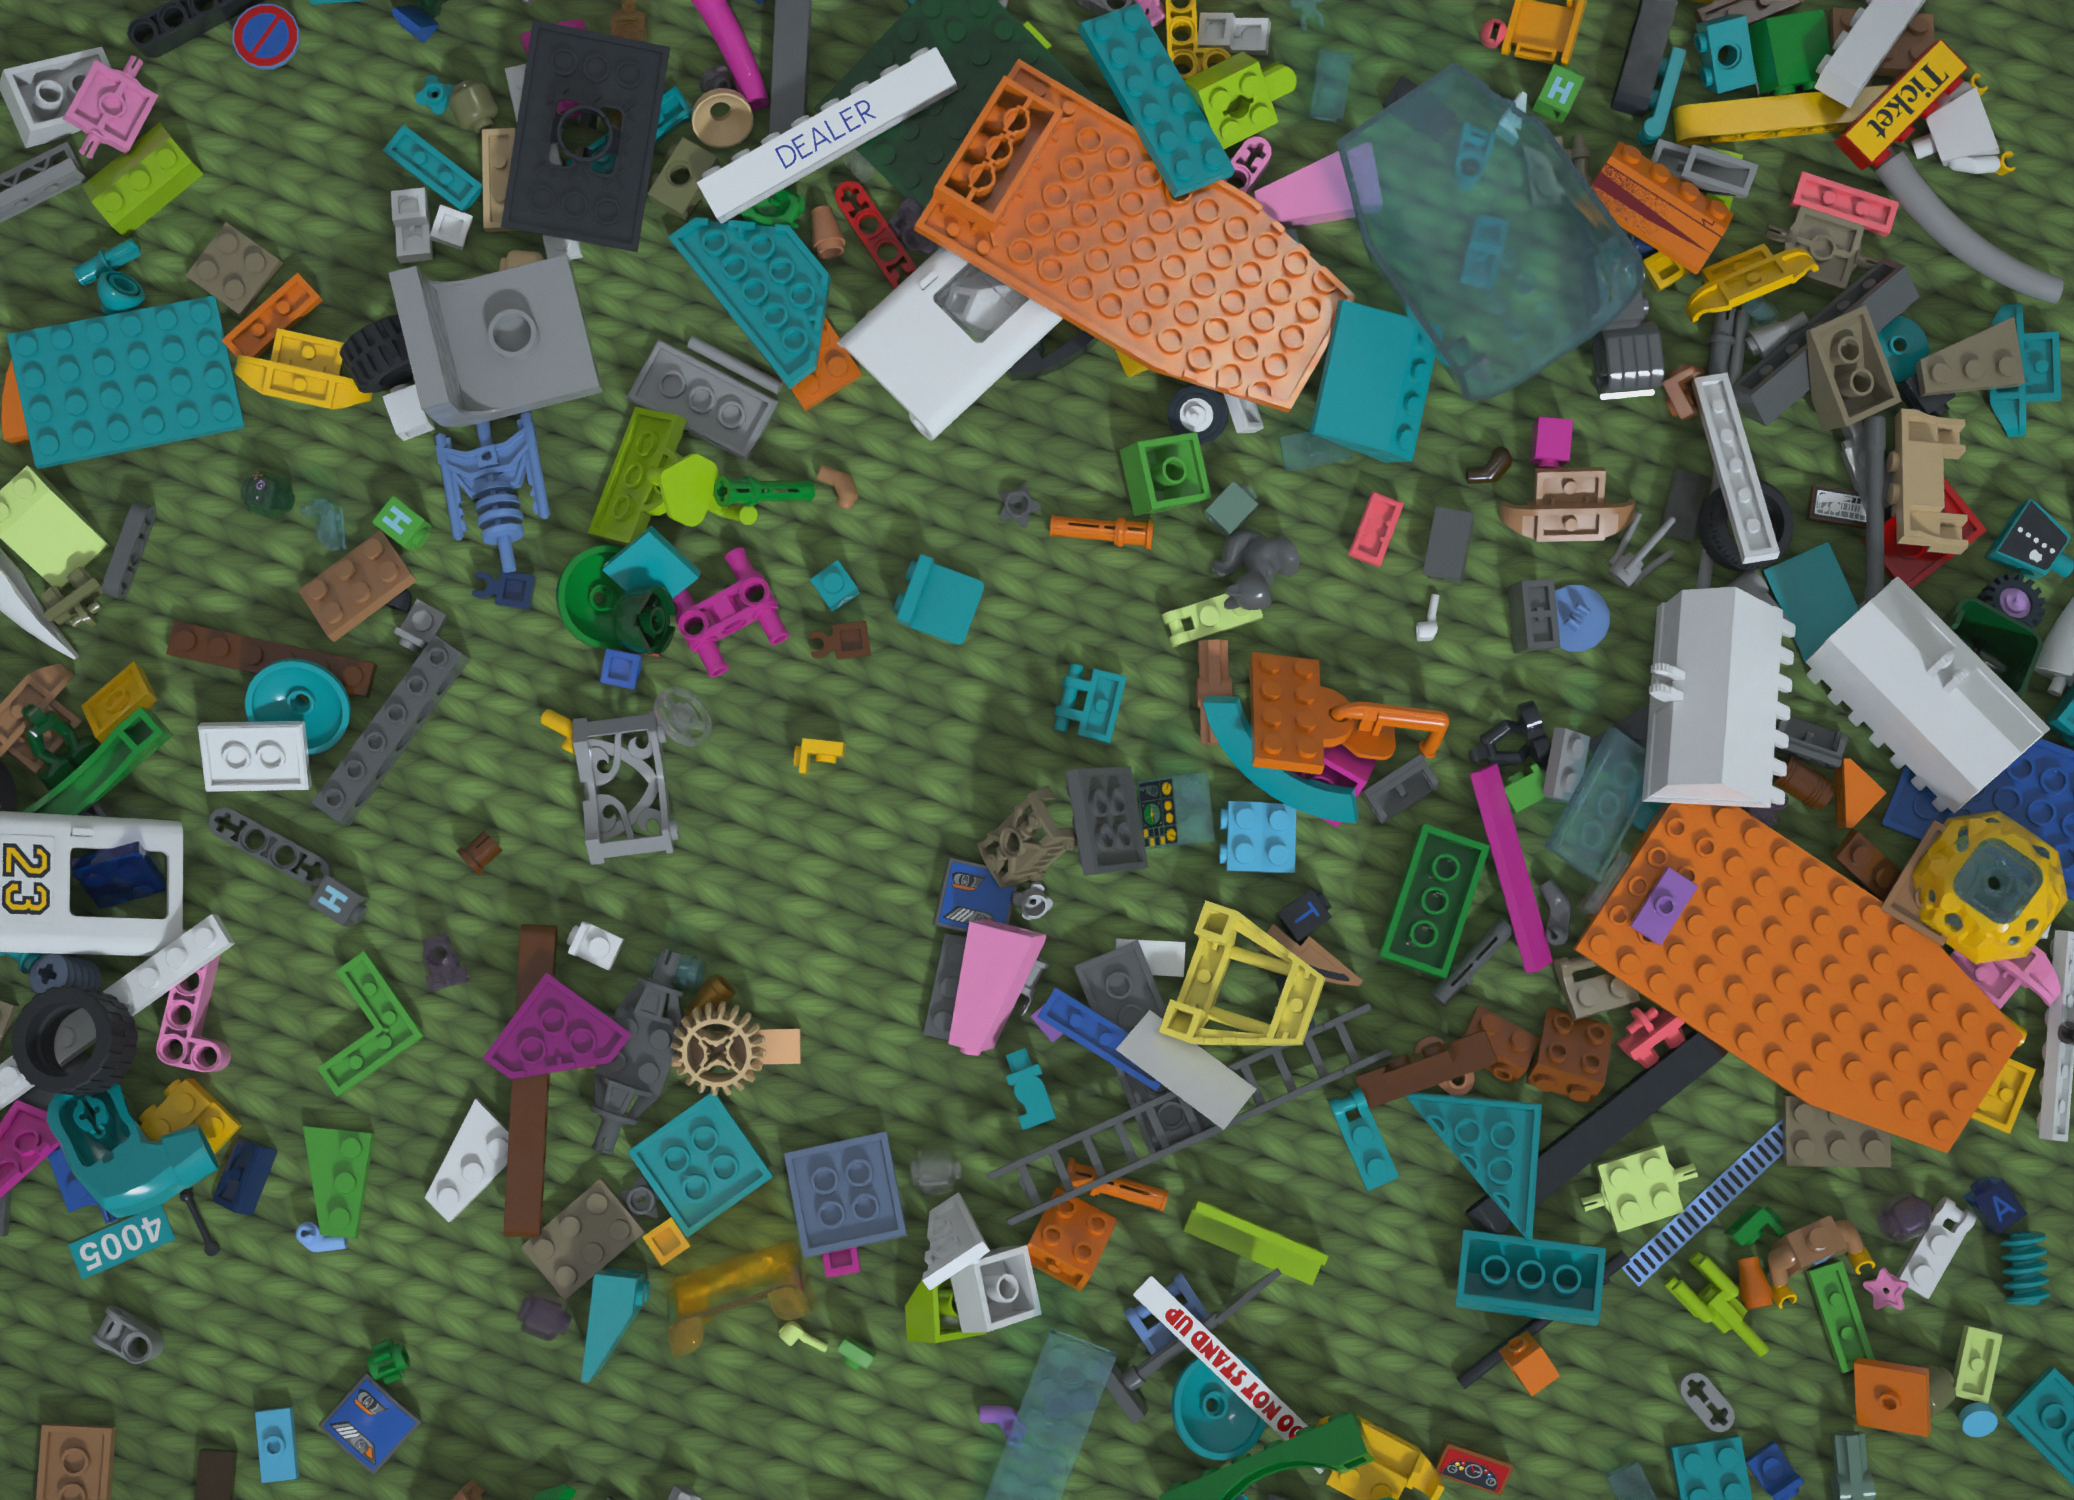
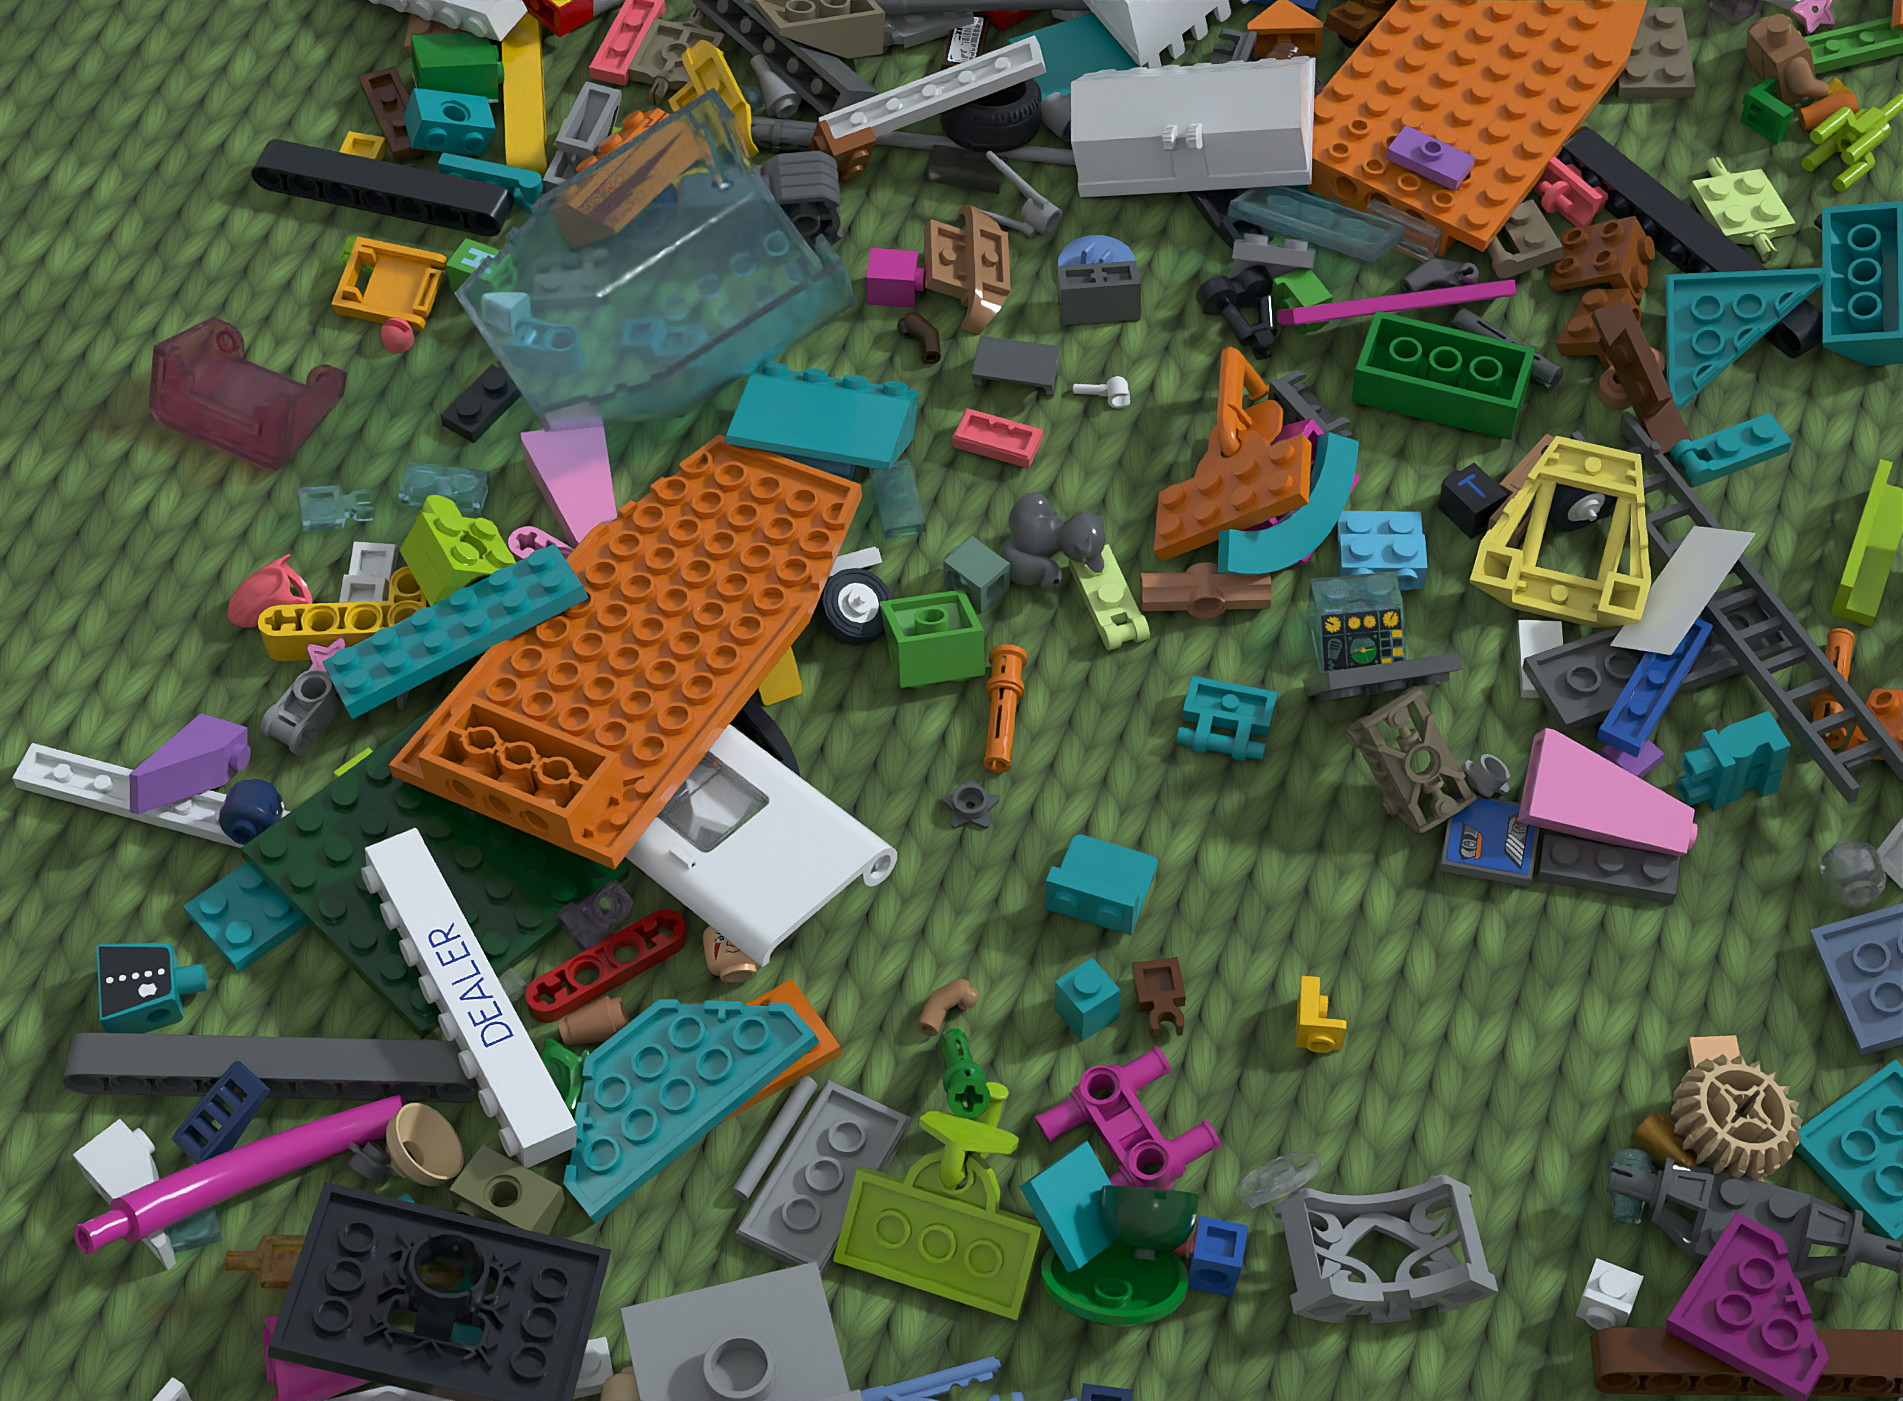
camera: 90 degrees left, 30 degrees down
yellow arm [541,709,575,755] -> none
light blue sticker [1622,1119,1783,1287] -> none

